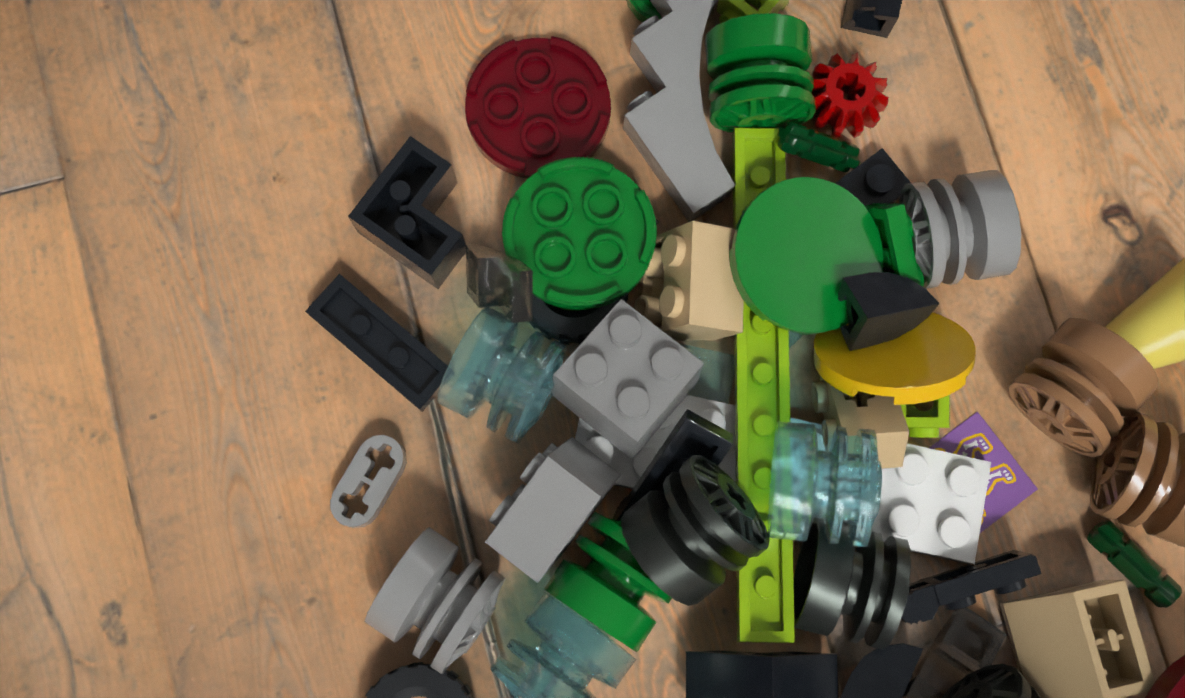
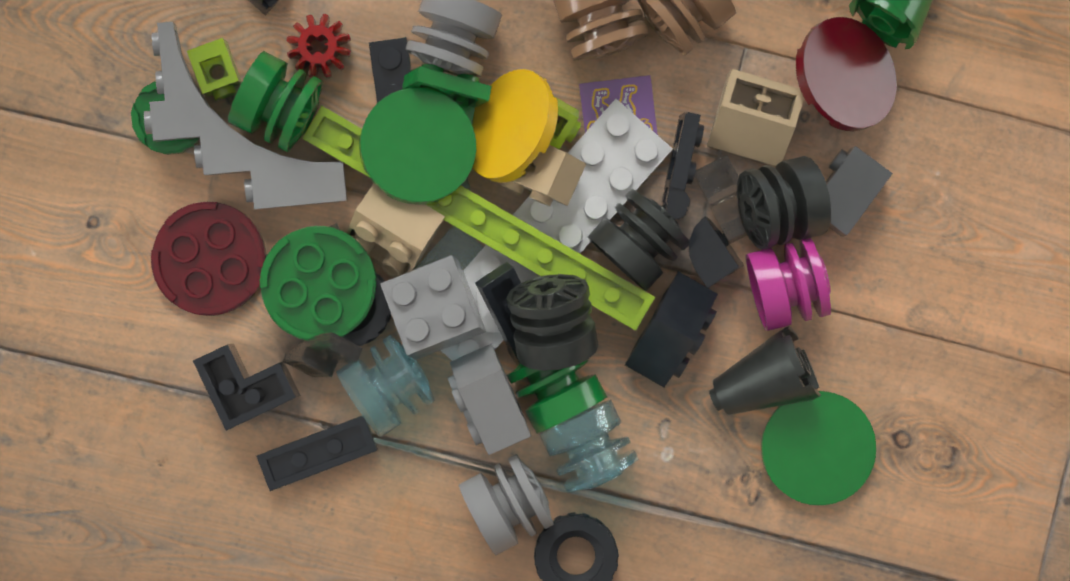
camera: 55 degrees left, 10 degrees up
light grey beam [330,435,407,528] -> none
clear light blue wheel [768,421,882,547] -> none
dark green axle [777,122,860,172] -> none
black brick [838,272,939,351] -> none
dark green axle [1087,520,1182,608] -> none

